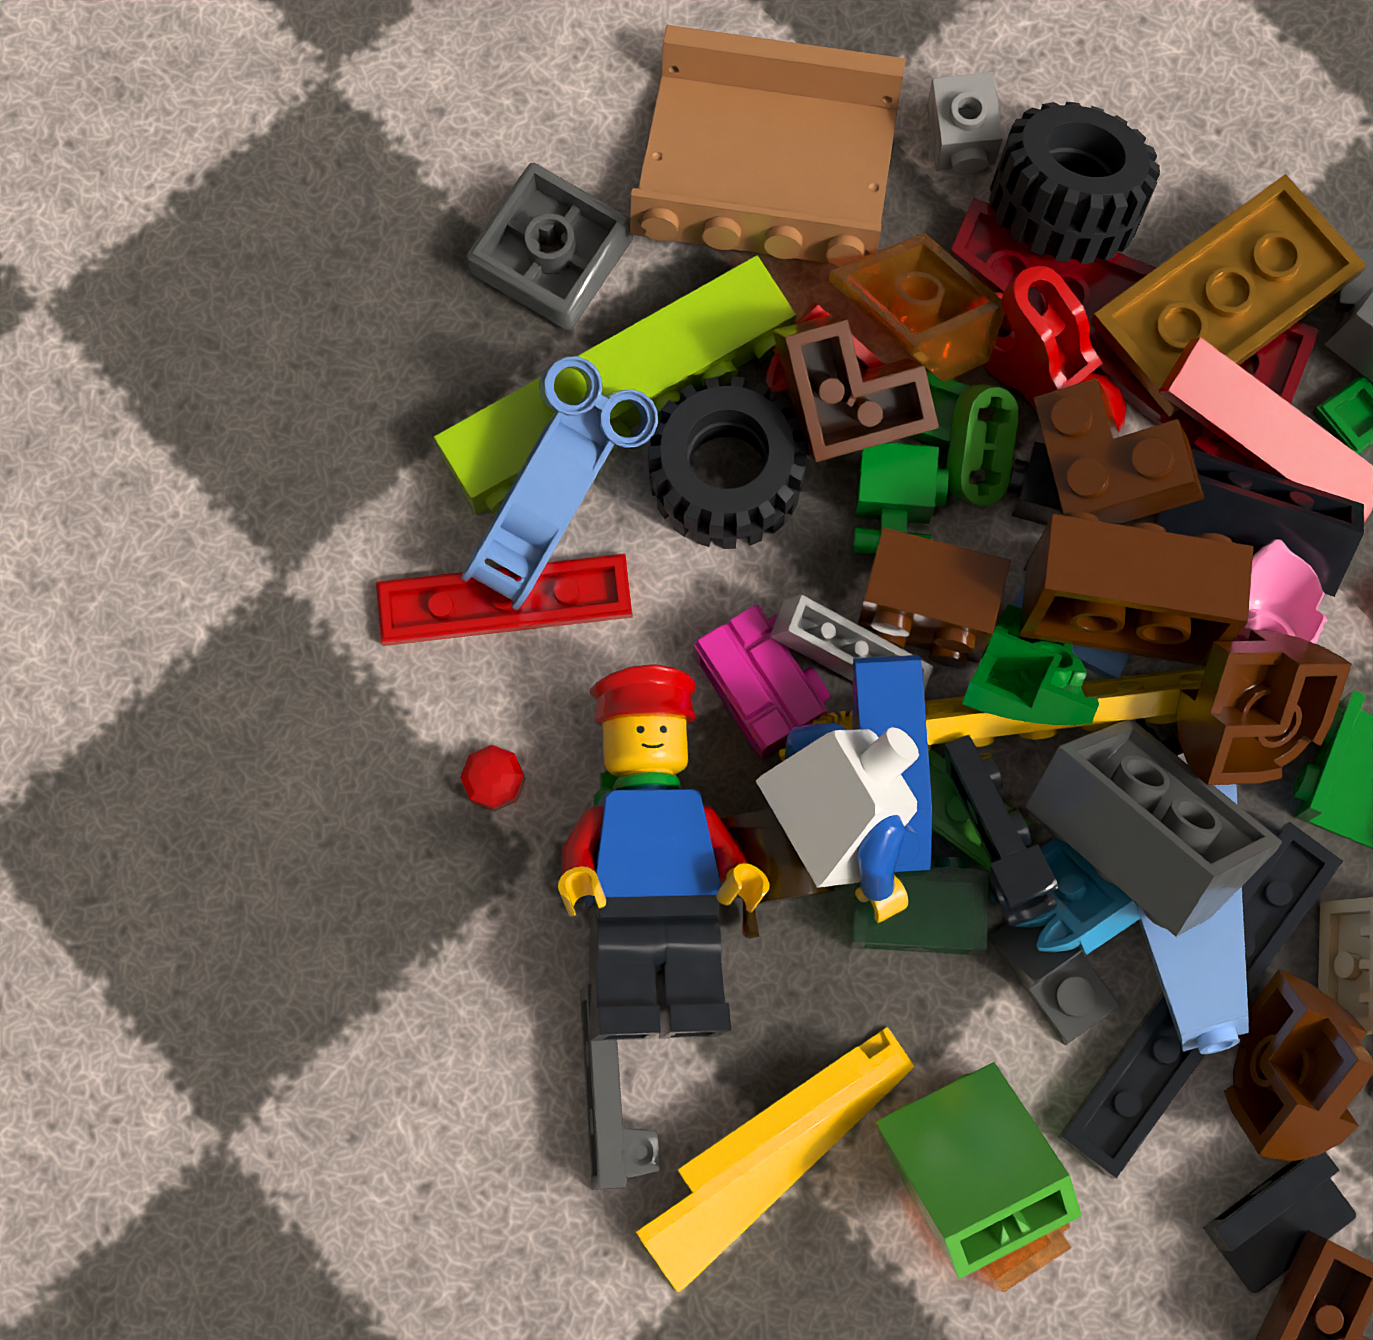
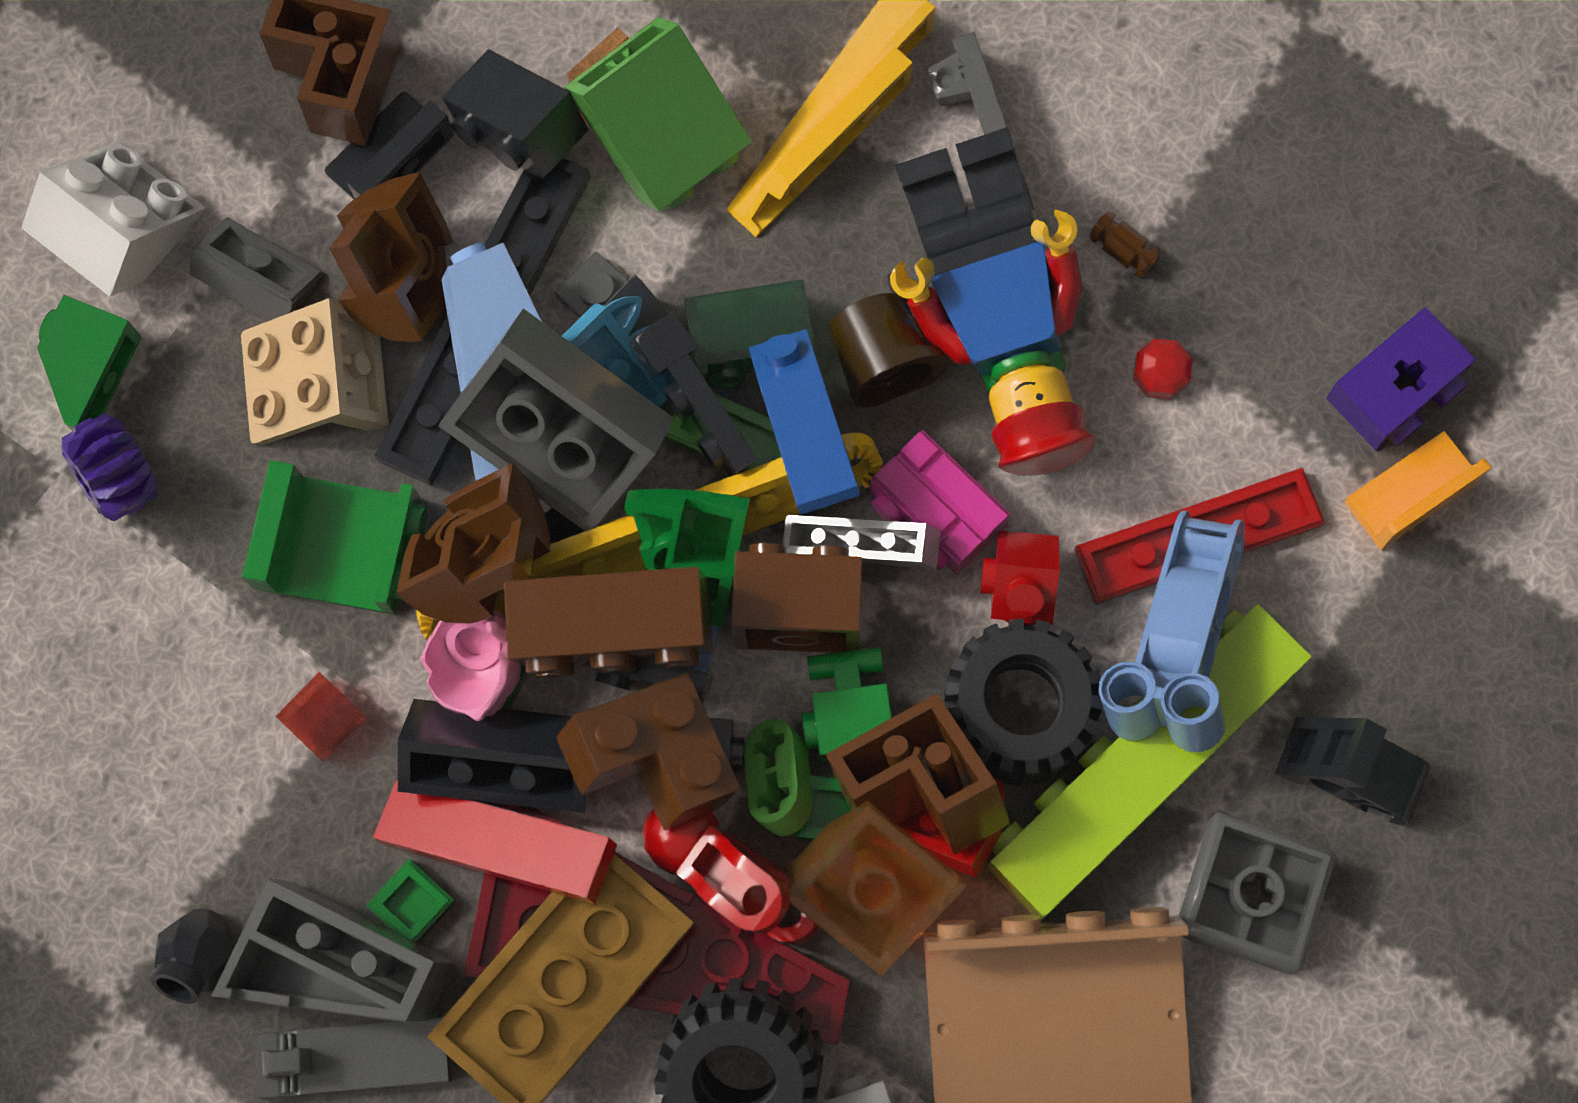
camera: 170 degrees right, 0 degrees up
white torso [756,722,919,923] -> none
none -> black brick [442,49,589,179]
none -> red brick [980,530,1060,626]
none -> reddish brown piece [1090,212,1161,278]
none -> black tile [1274,717,1431,826]
none -> dark purple brick [1326,307,1476,451]
none -> light orange panel [1344,431,1492,550]

